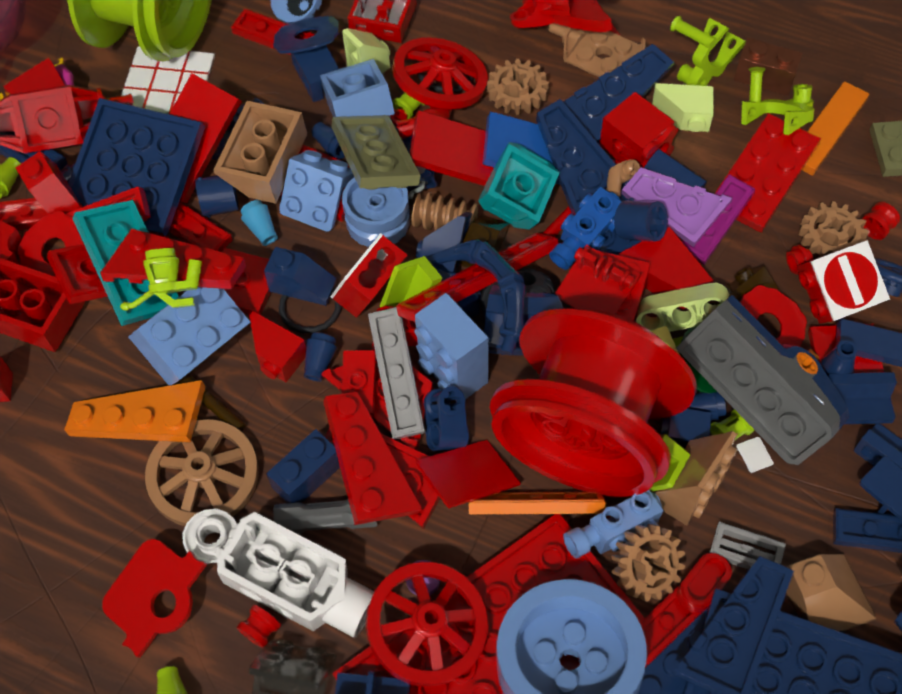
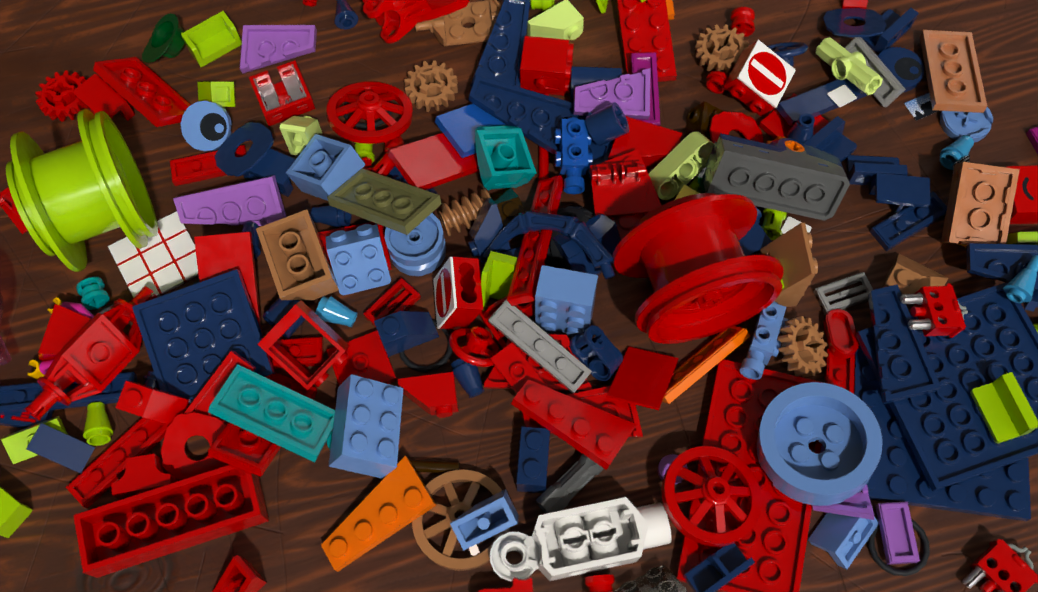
camera: 40 degrees left, 5 degrees up
red wing [100,229,246,289] -> none
lime piece [120,248,202,311] -> none
medium nougat arm [606,159,640,197] -> none
none -> teal wheel [76,277,110,310]
none -> medium lavender wing [173,175,286,226]
none -> red window [257,300,350,390]
none -> red tile [363,278,421,327]
none -> red piece [449,326,500,367]
none -> medium blue slope [450,489,519,551]
none -> red piece [900,283,968,338]

